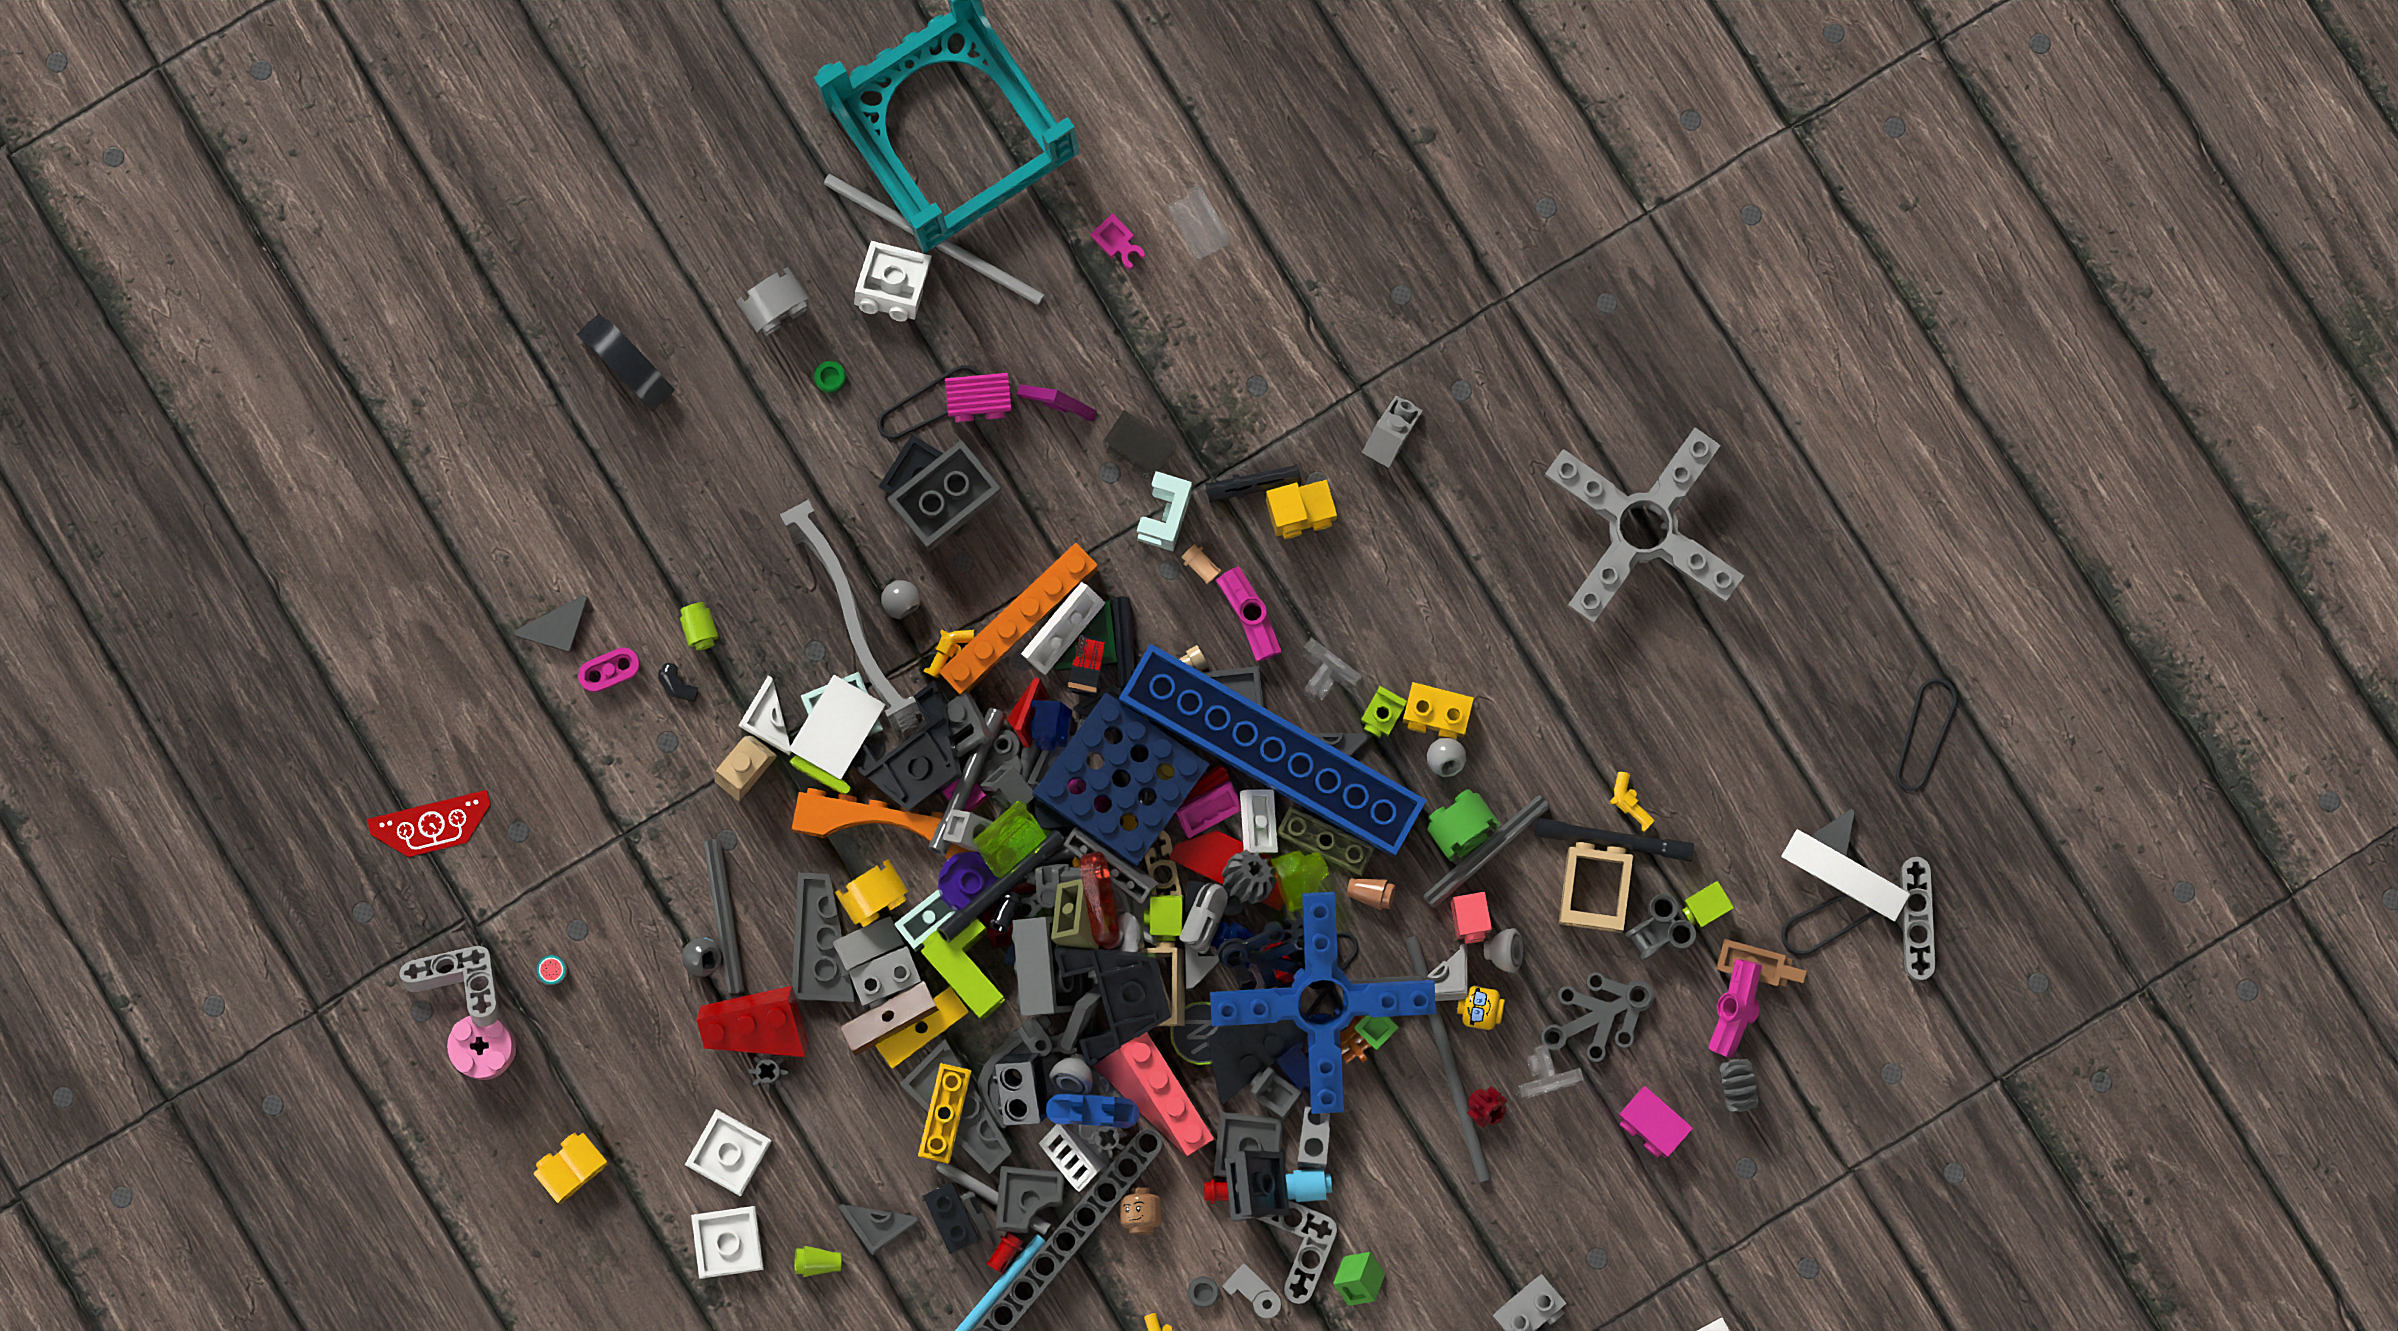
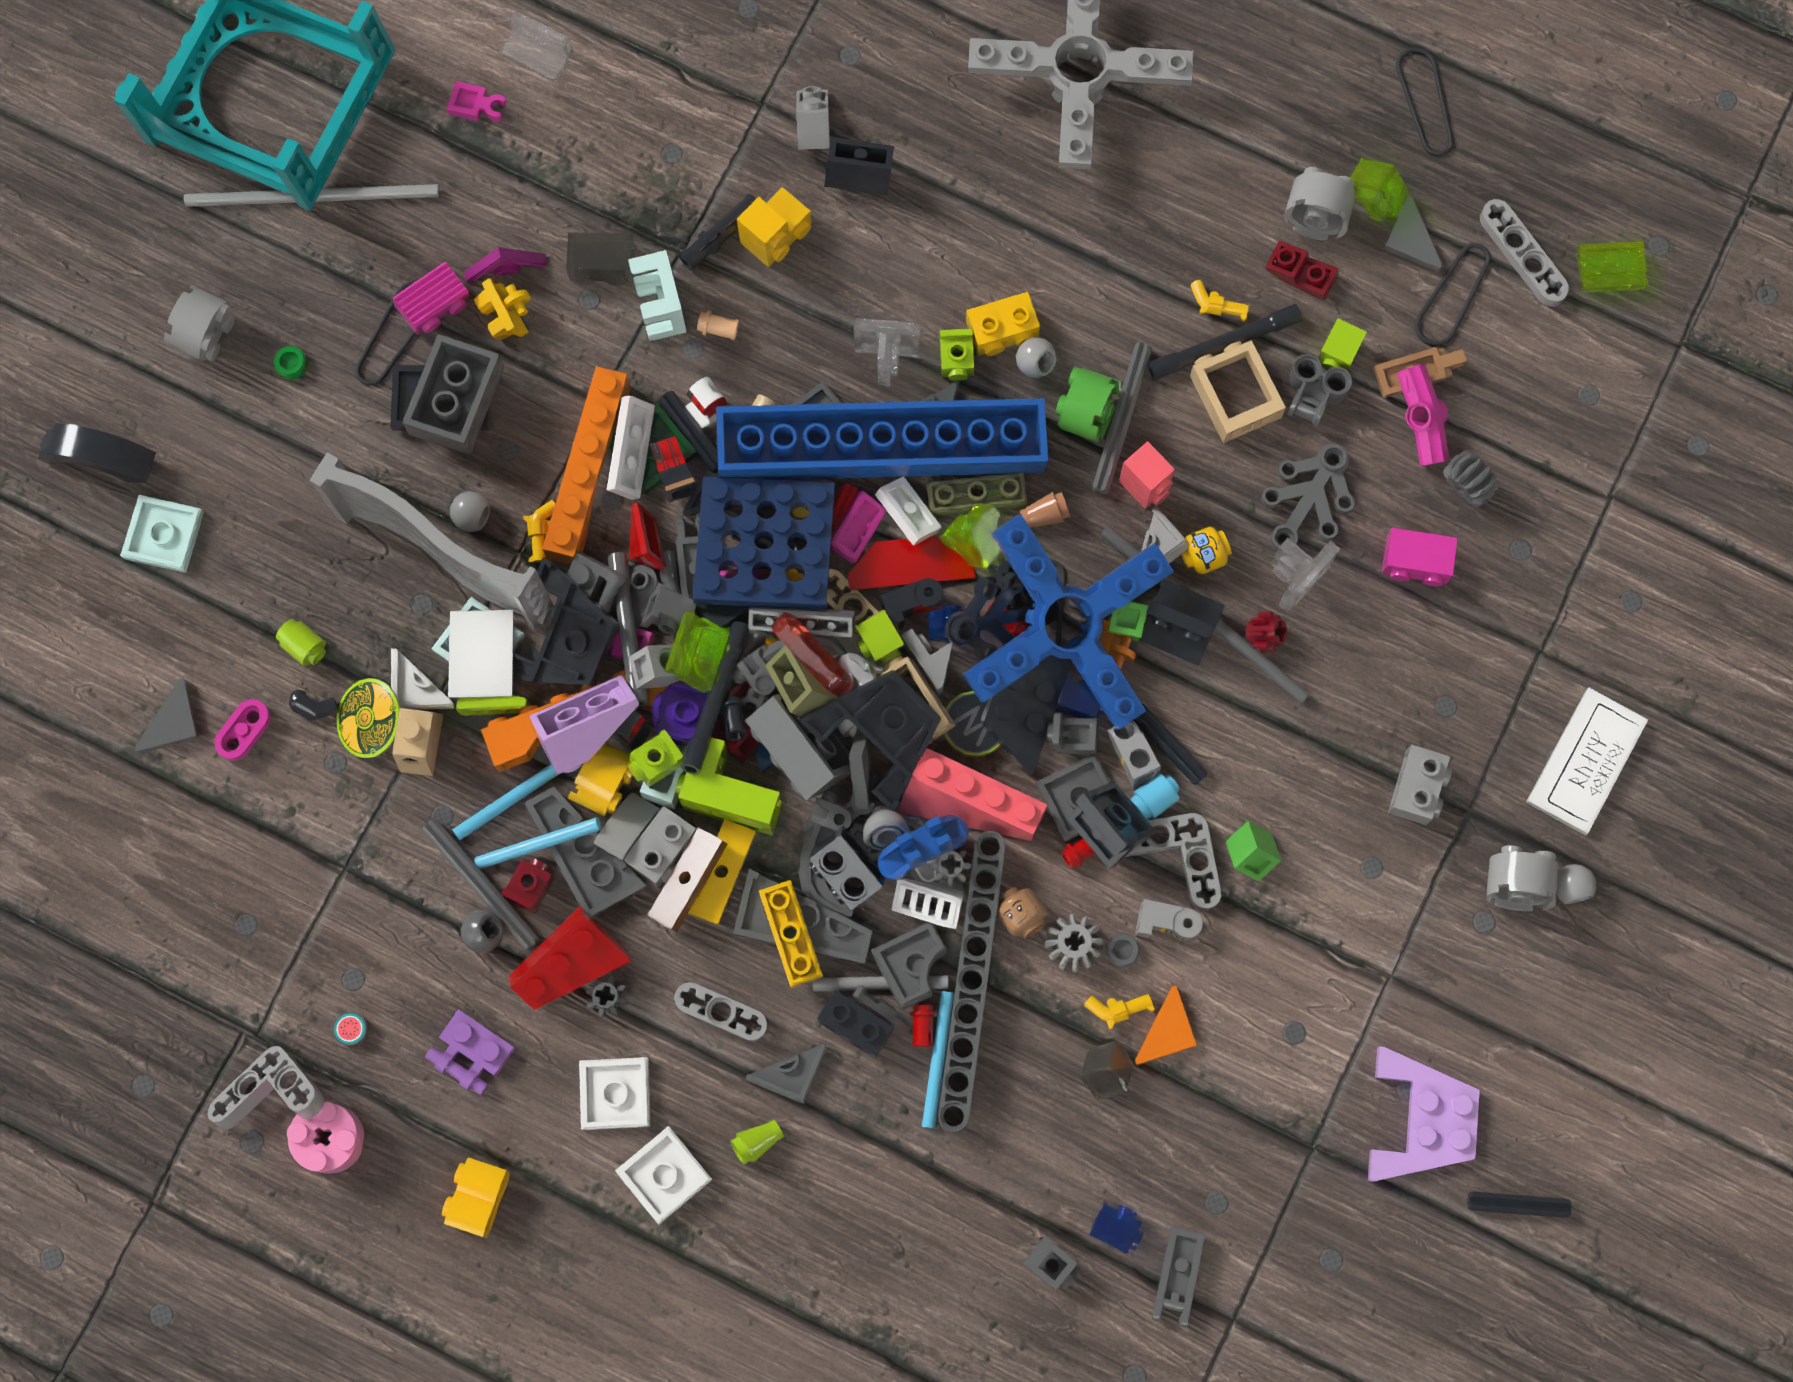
camera: 30 degrees left, 5 degrees down
red sticker [367,790,490,857] -> none
white plate [854,241,931,322] -> none
clear blue brick [1030,700,1073,751] -> none
light grey arm [1179,883,1228,954] -> none
dark pink piece [1216,566,1282,662] -> none
dark grey gear [1221,849,1277,906] -> none
light grey brick [1484,928,1523,973] -> none
white slope [1781,829,1910,922] -> none
none -> light aqua tile [120,495,204,573]
none -> shield [337,678,400,758]
none -> medium lavender plate [425,1009,515,1096]
none -> medium azure bar [452,764,559,840]
none -> yellow hips [474,278,531,341]
none -> medium azure bar [475,817,602,869]
none -> dark red brick [501,858,555,914]
none -> lavender slope [529,675,639,775]
none -> black leg [610,711,655,751]
none -> lime brick [628,729,684,788]
none -> light grey beam [674,982,768,1042]
none -> white leg [685,377,727,432]
none -> black brick [824,137,894,196]
none -> light grey gear [1045,914,1103,972]
none -> black axle [1134,703,1208,785]
none -> black bracket [1138,579,1225,666]
none -> dark red slope [1265,240,1339,301]
none -> light grey brick [1284,167,1356,240]
none -> clear neon green brick [1350,158,1409,222]
none -> clear neon green plate [1576,241,1649,293]

